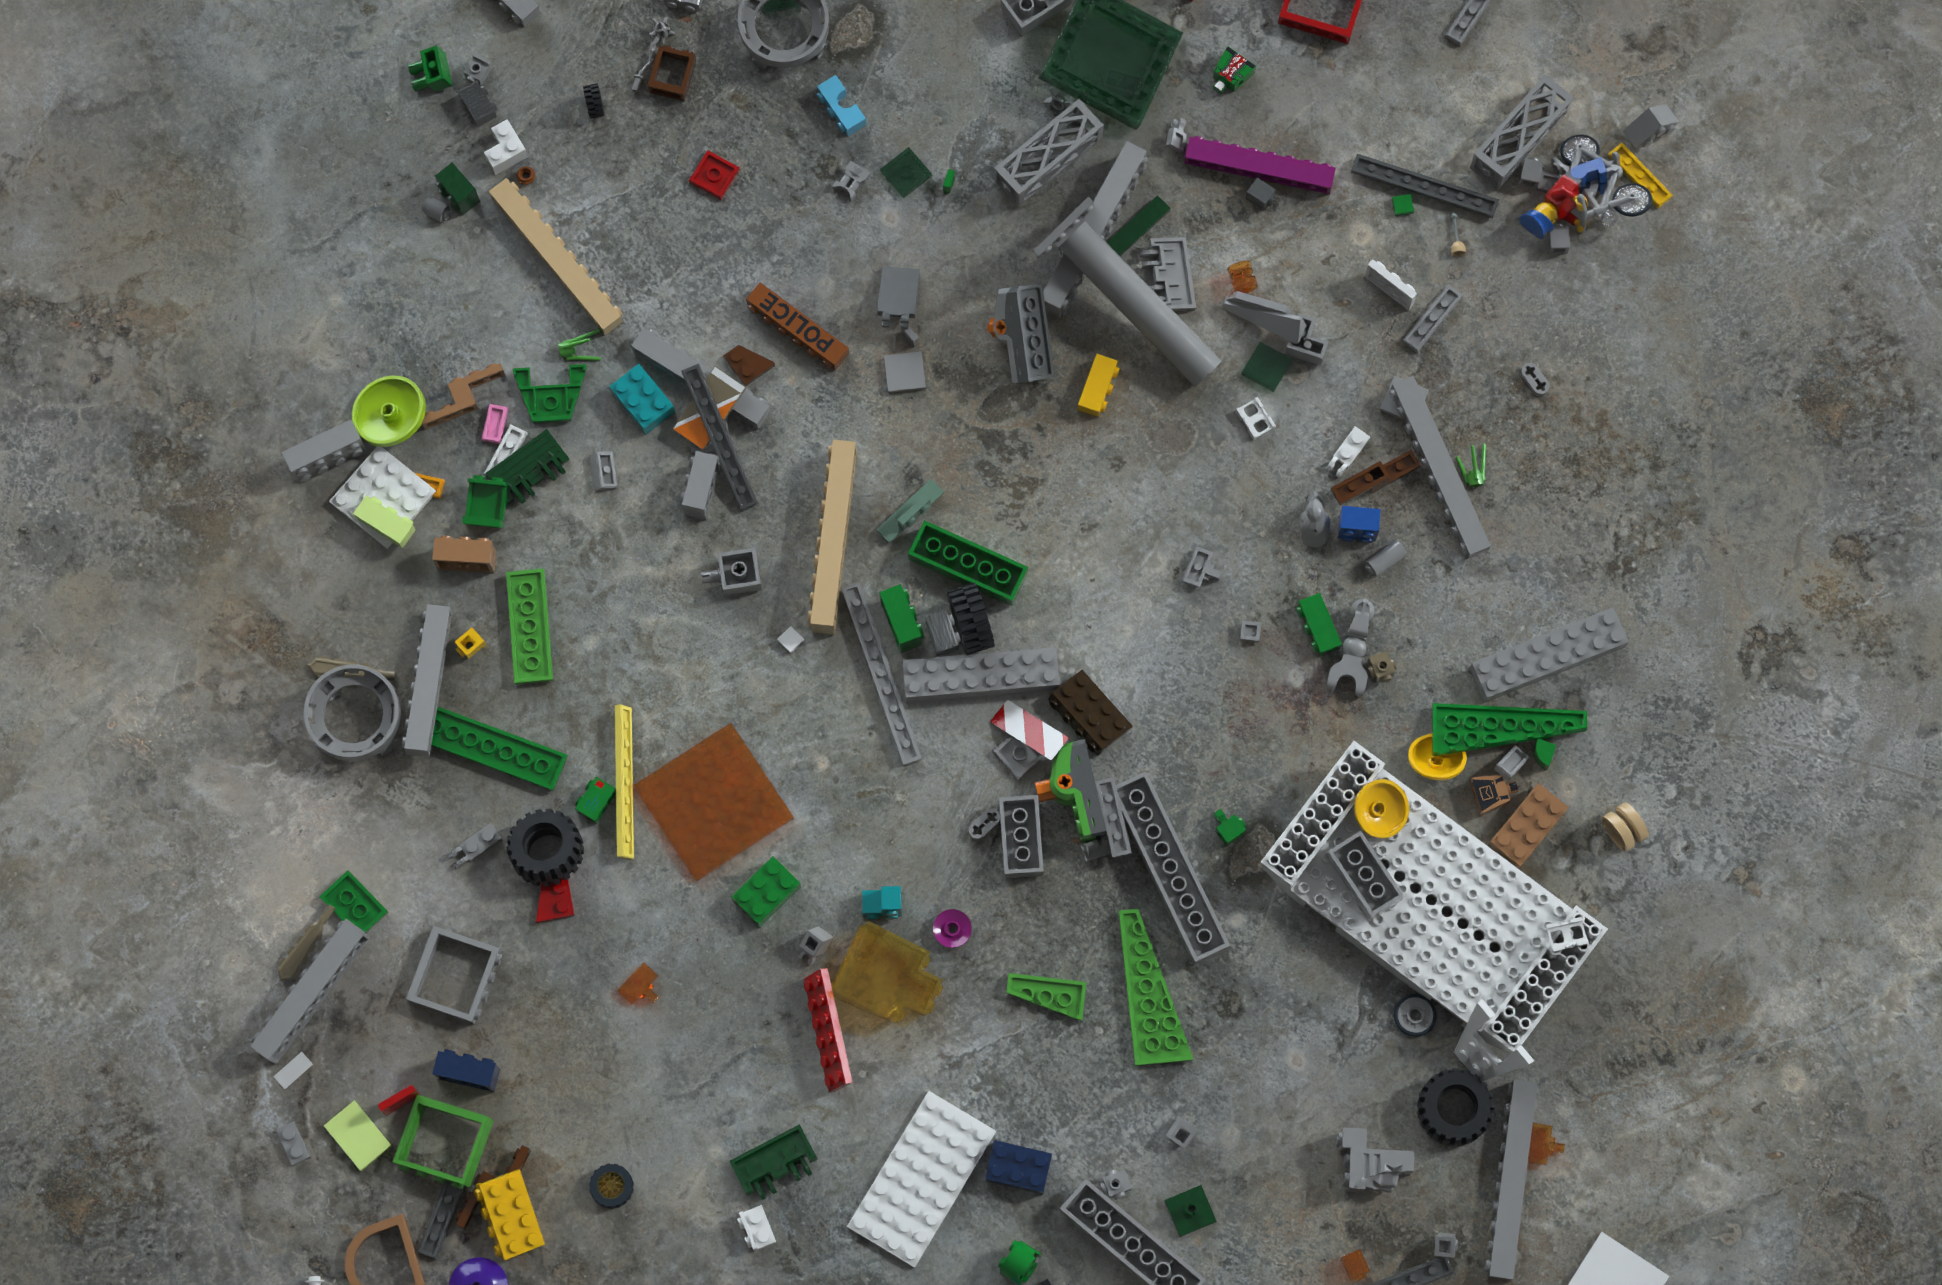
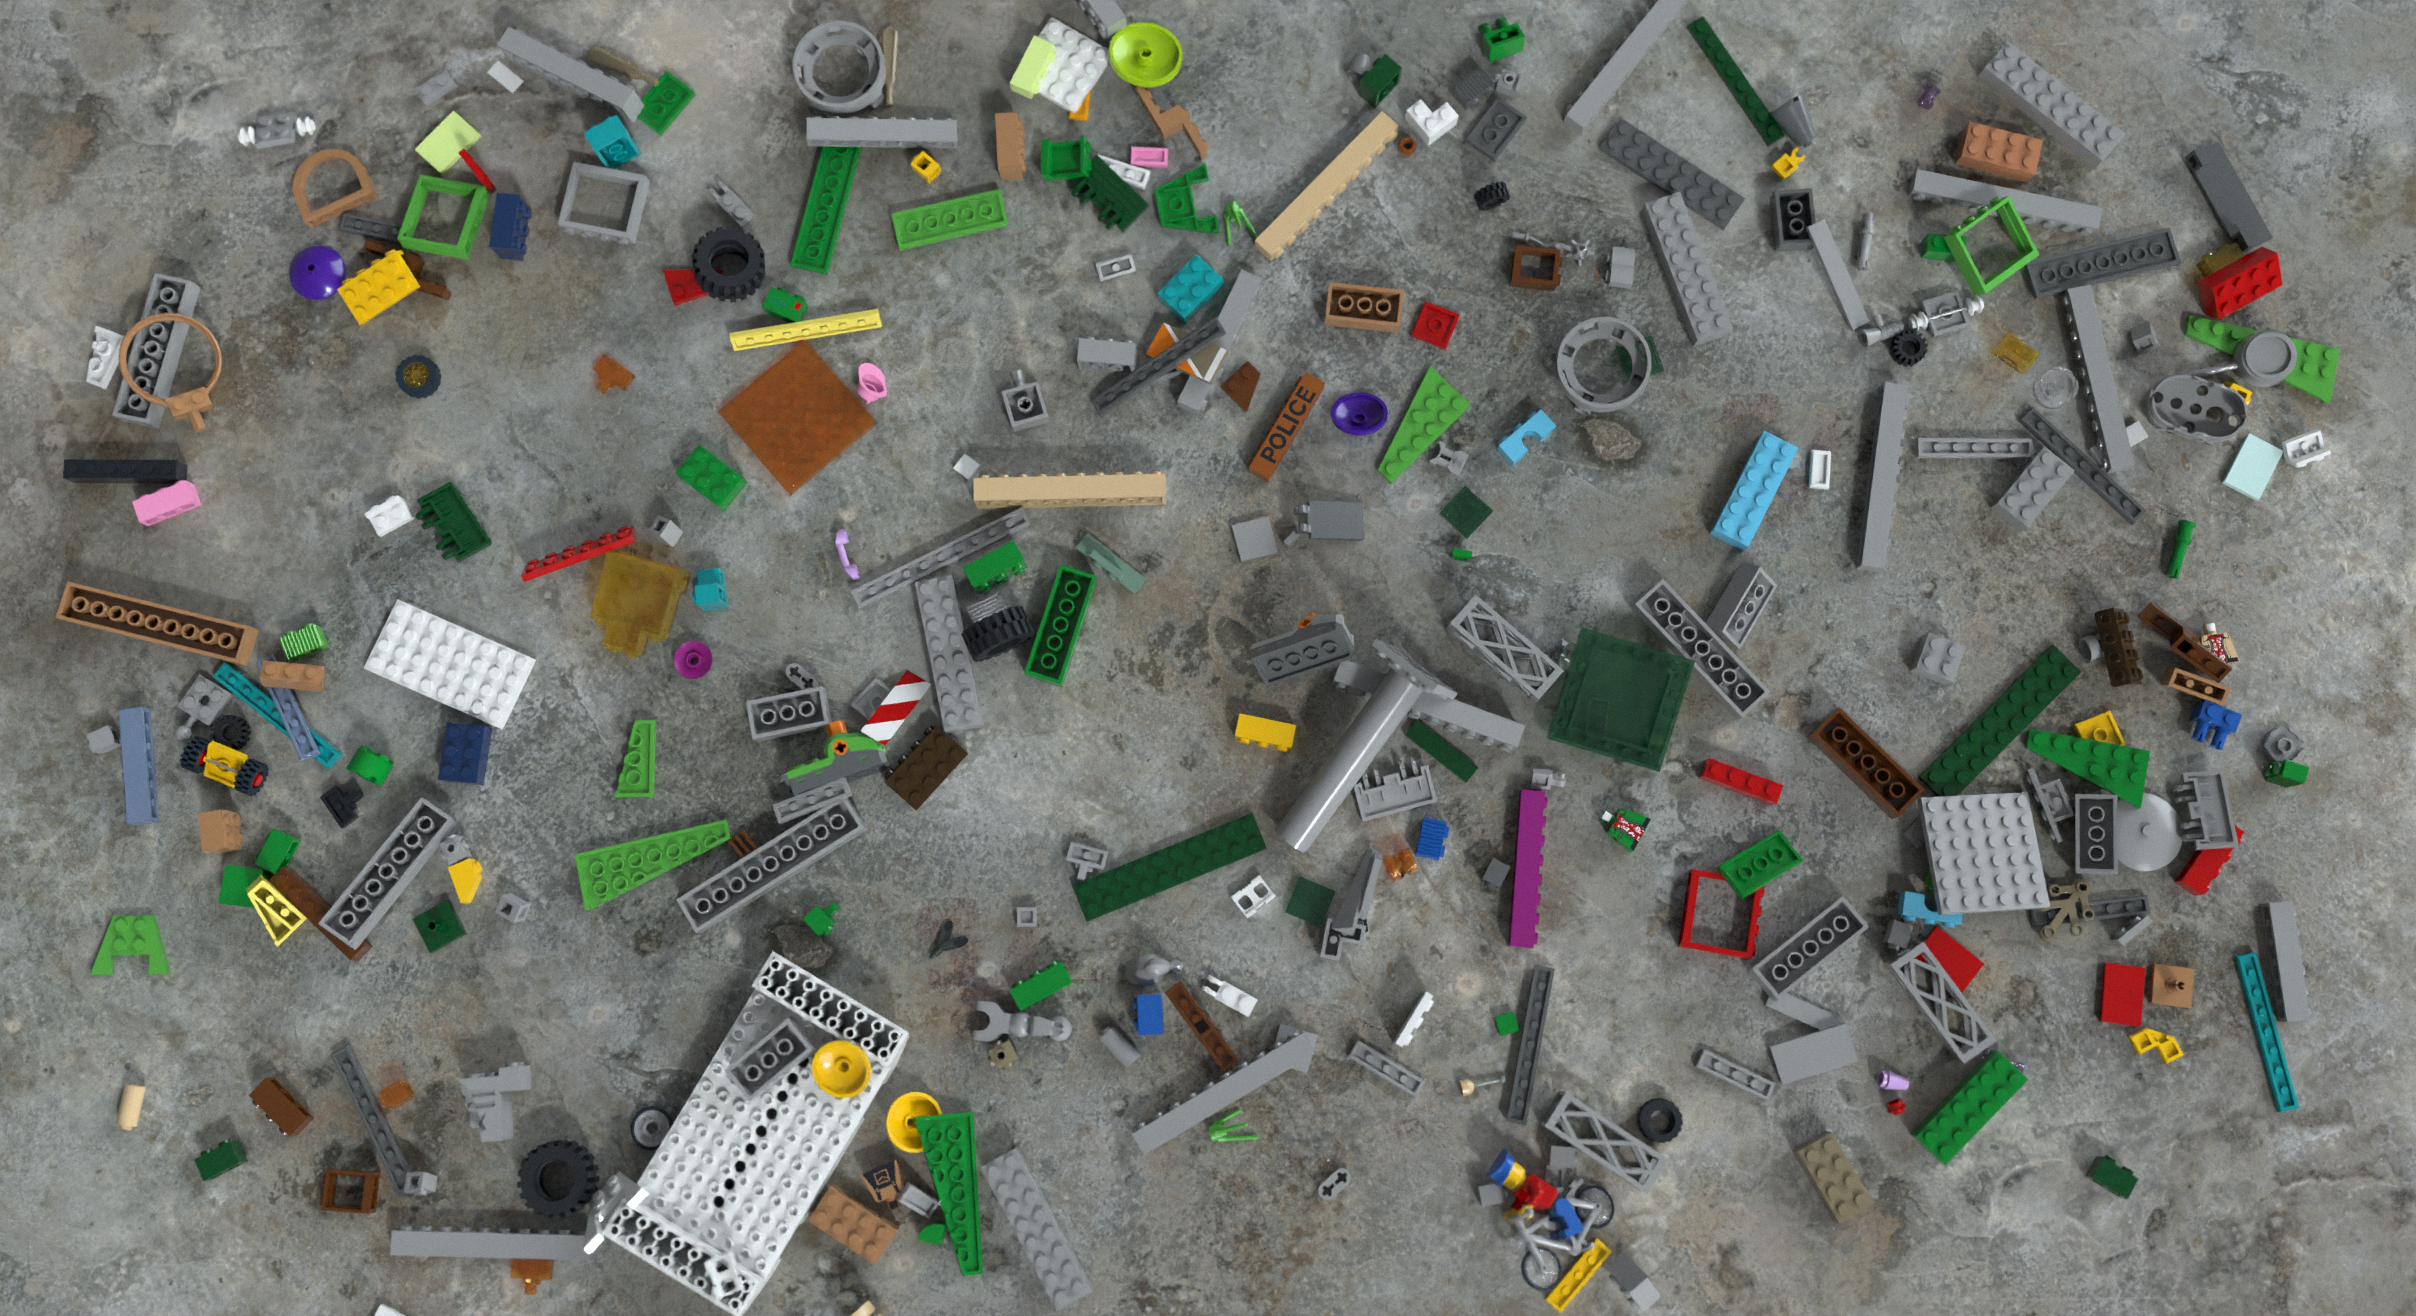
camera: 85 degrees right, 5 degrees up
none -> yellow slope [448,858,482,904]
none -> teal brick [584,114,641,169]
none -> dark orange tile [728,830,759,859]
none -> lavender bar [835,528,860,580]
none -> bright pink piece [857,363,887,404]
none -> pearl dark grey piece [929,921,969,959]
none -> dark green plate [1072,813,1267,922]
none -> medium nougat brick [1324,282,1404,333]
none -> dark purple dish [1331,392,1388,436]
none -> bright green wing [1378,366,1471,484]
none -> blue brick [1415,817,1449,861]
none -> dark grey tile [1465,97,1528,162]
none -> black tyre [1637,1098,1683,1143]

